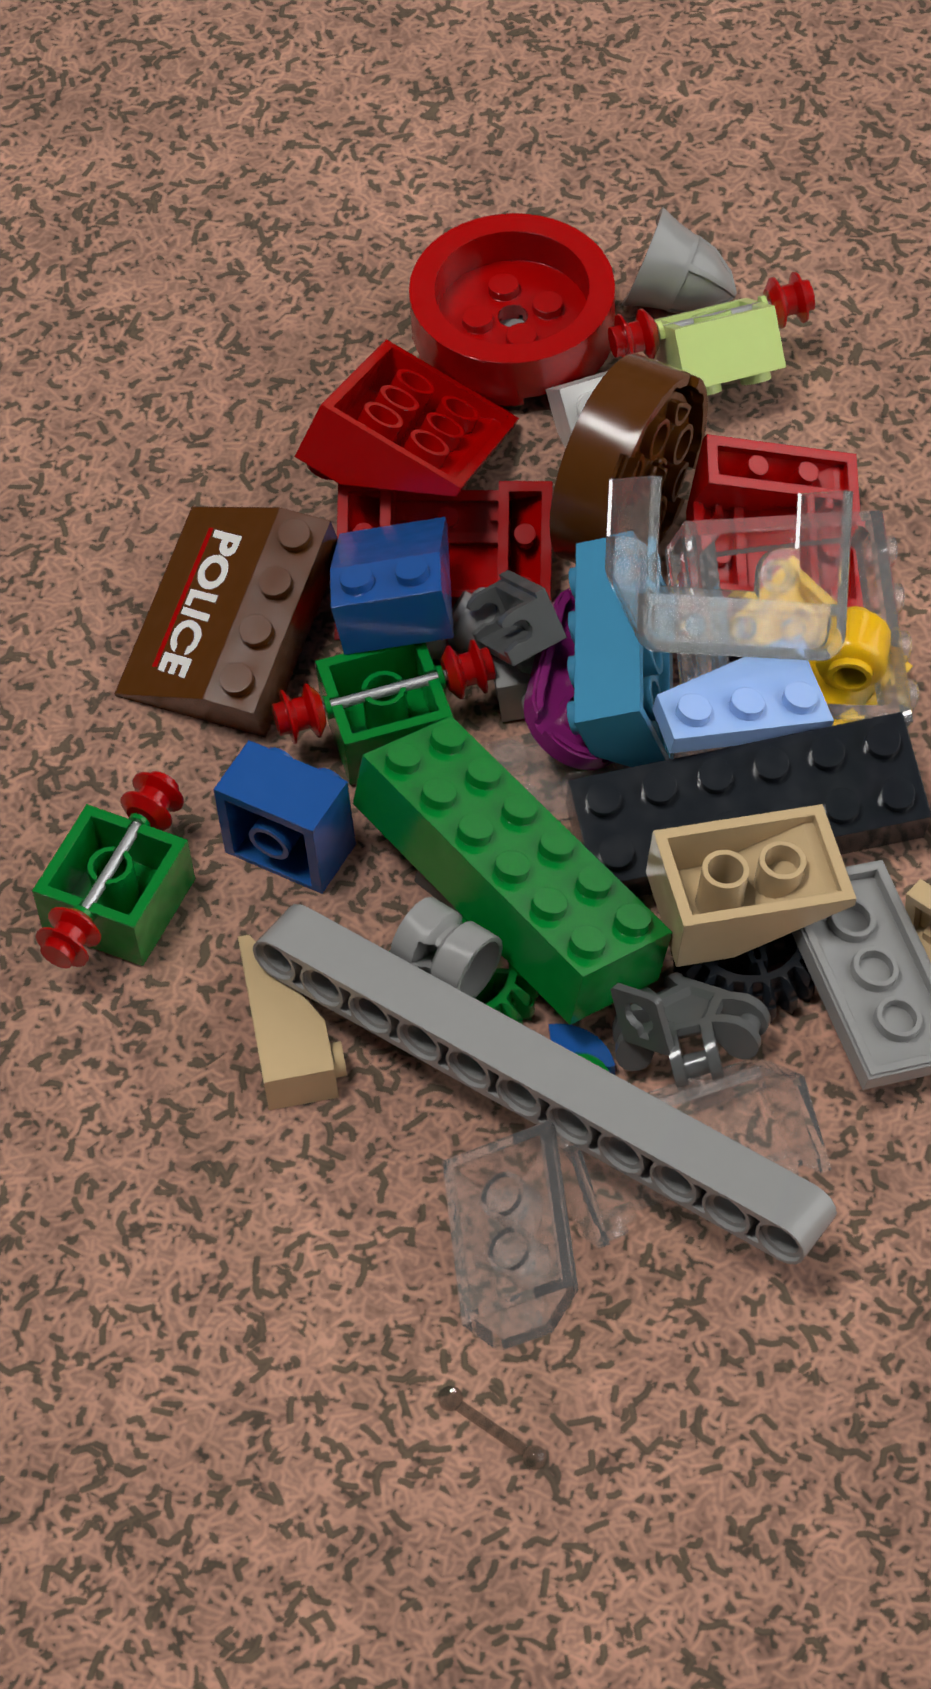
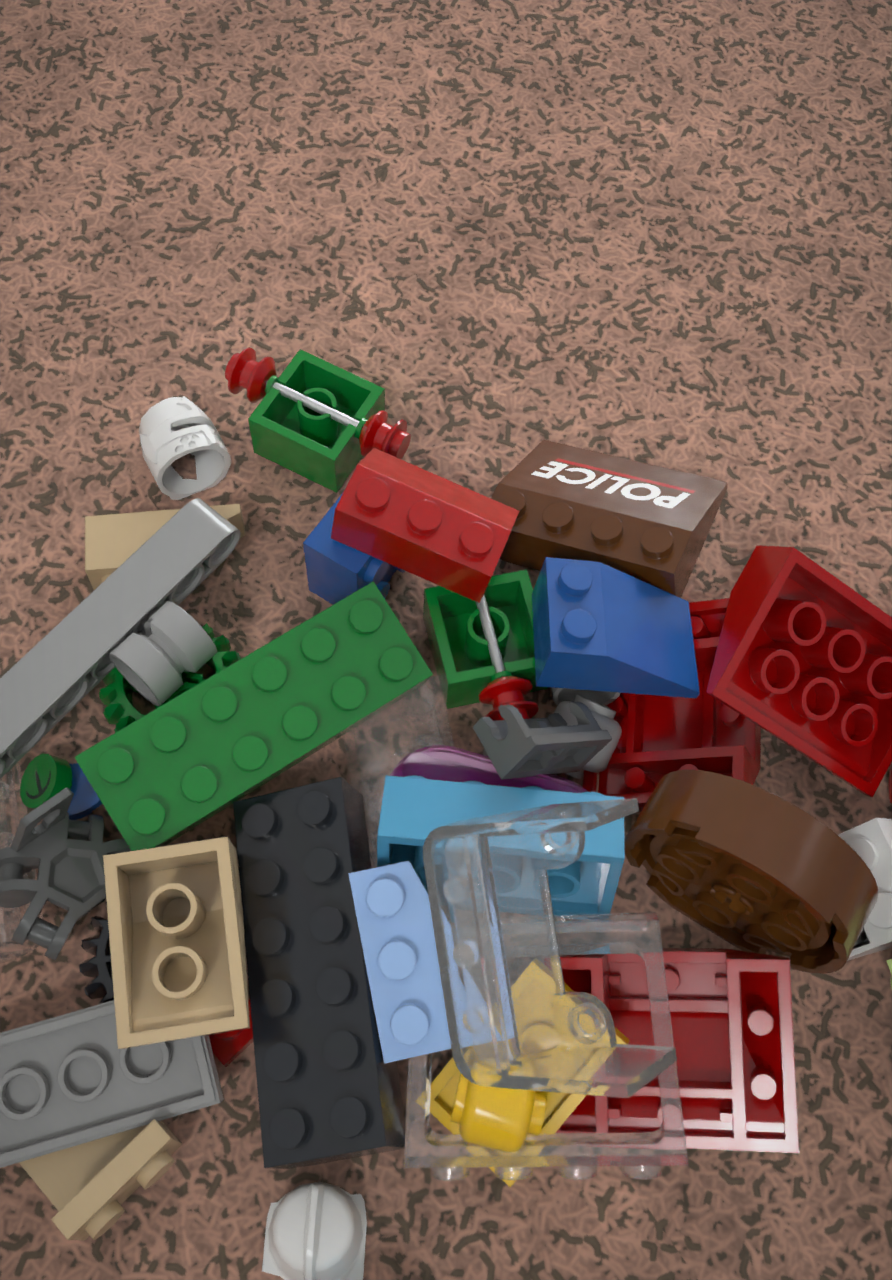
camera: 85 degrees right, 10 degrees up
none -> white helmet [139,396,231,500]
none -> red slope [331,448,519,603]

